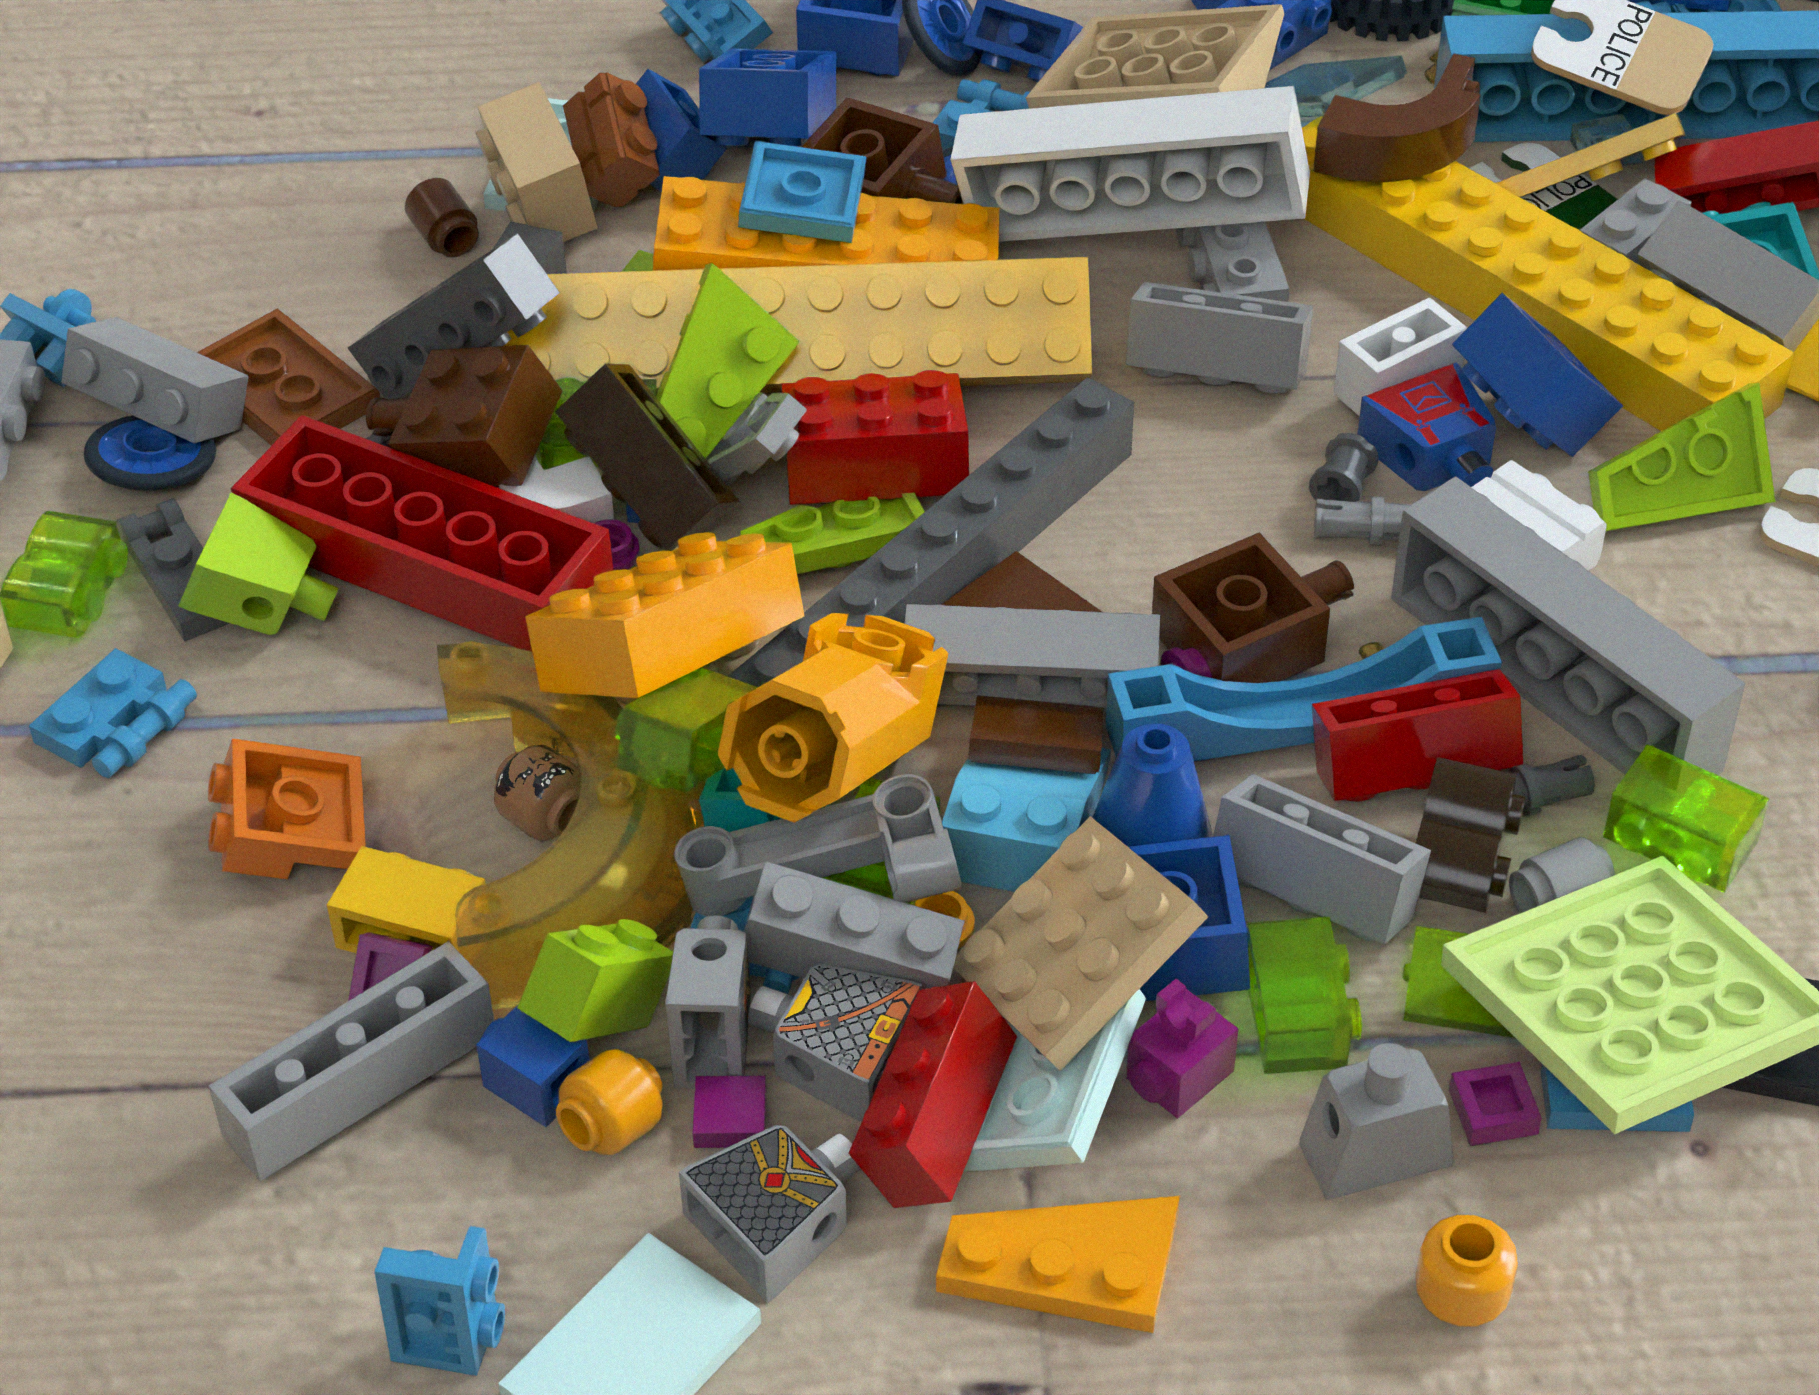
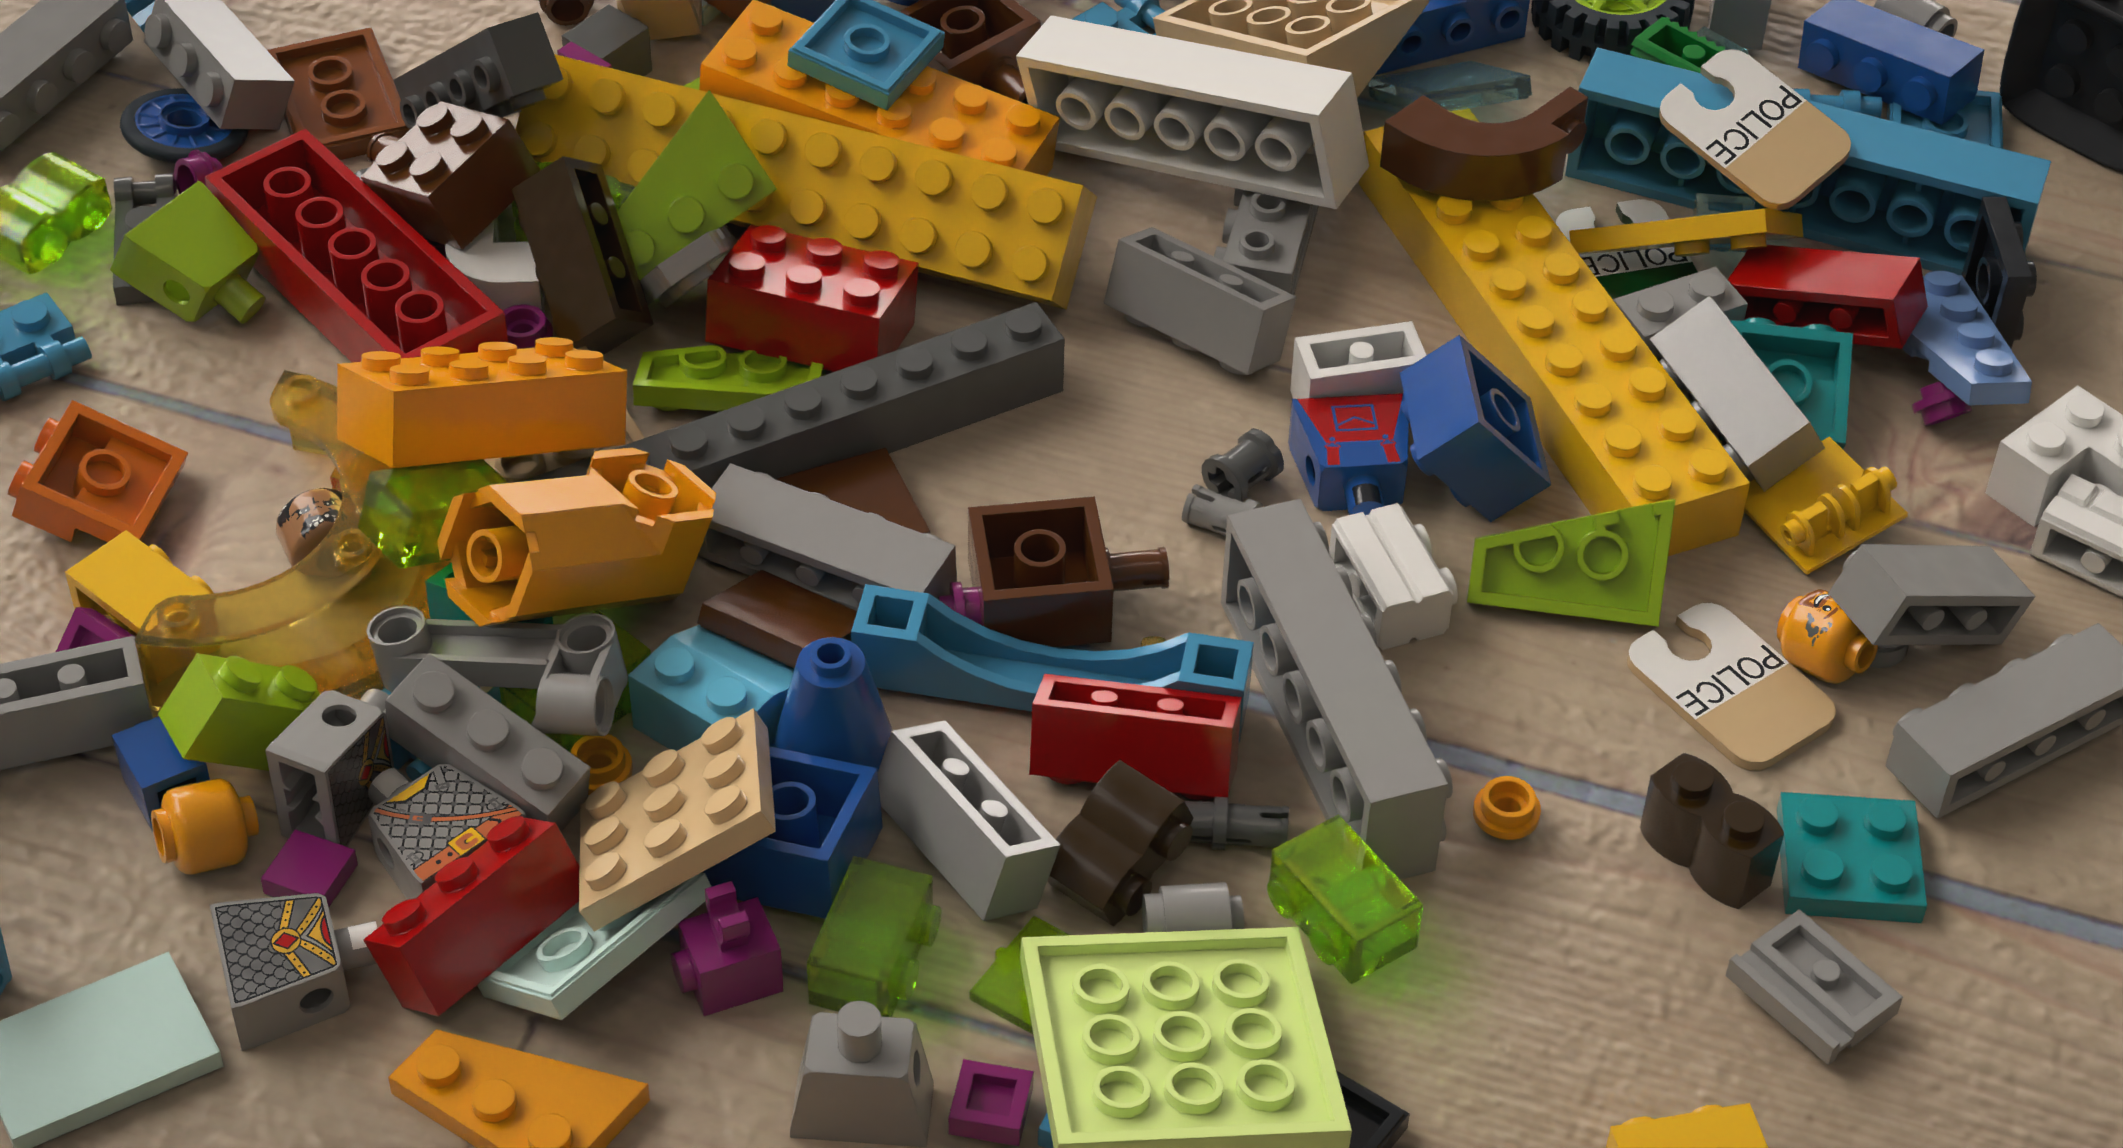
camera: 20 degrees right, 0 degrees up
none -> magenta plate [174,150,223,194]
none -> light orange plate [1473,776,1541,840]

